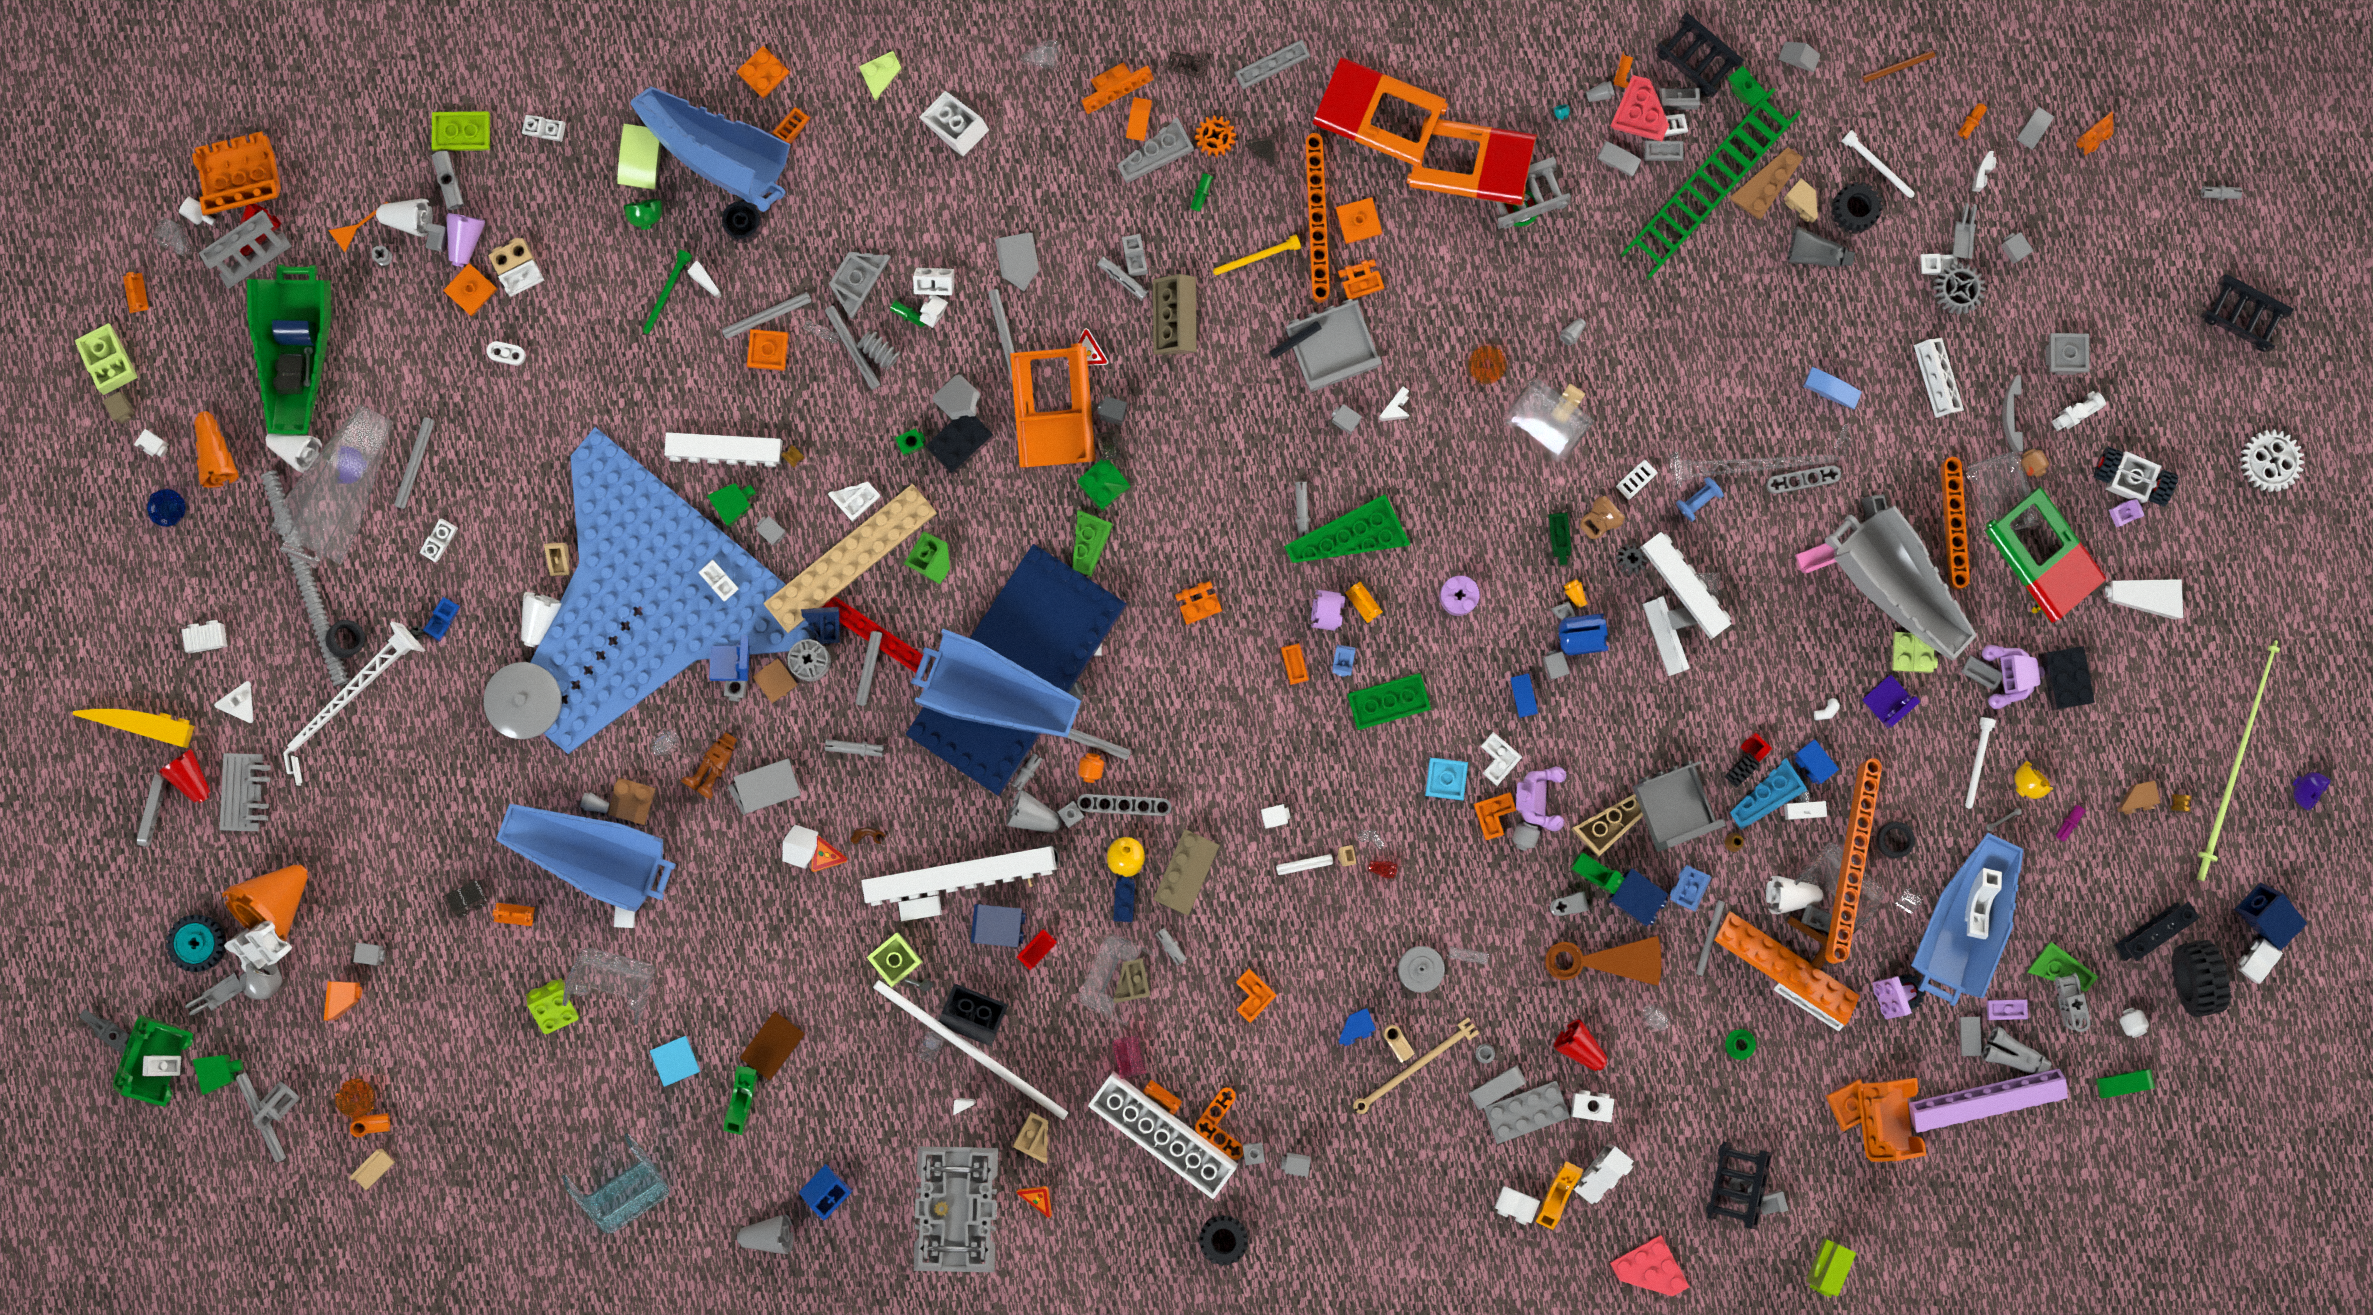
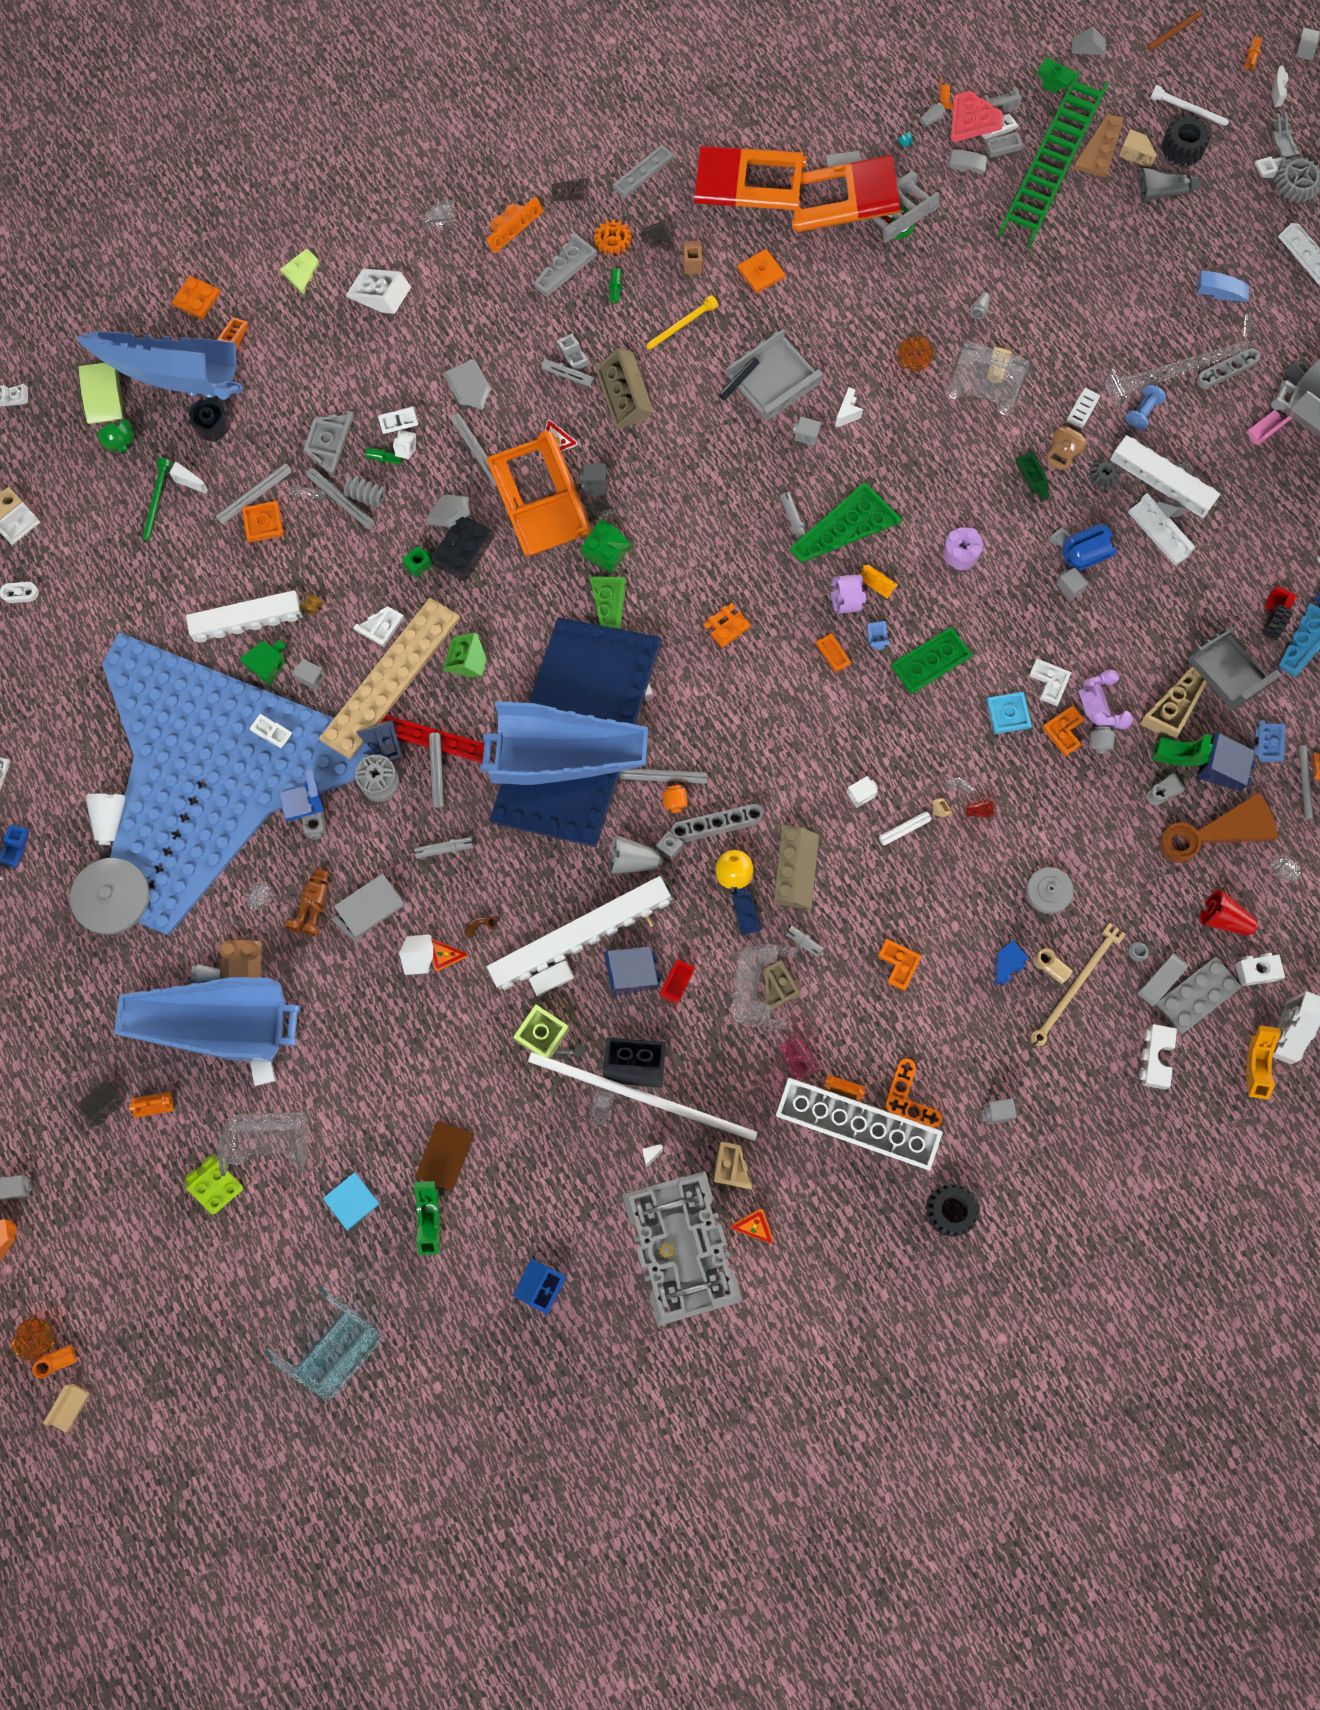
camera: 15 degrees left, 10 degrees down
tan slope [544,543,570,576] -> none
light grey cone [737,1215,794,1254] -> none
medium nougat piece [753,658,798,704] -> none
light grey pin [1011,753,1043,790] -> none
orange slope [1126,97,1152,141] -> none
light grey brick [1242,1142,1265,1165] -> none
orange beam [1305,133,1330,303] -> none
orange plate [1338,259,1384,300] -> none
clear pin [1448,946,1489,965] -> none
white brick [1494,1185,1540,1225] -> none
blue slope [1510,674,1538,718] -> none
light orange cone [1564,579,1588,609] -> none
black fence [1655,12,1744,98] -> none
pearl gold cone [1724,833,1744,852] -> none
none -> medium nougat slope [683,241,702,274]
none -> light grey tile [825,151,861,167]
none -> white arch [1139,1024,1177,1090]

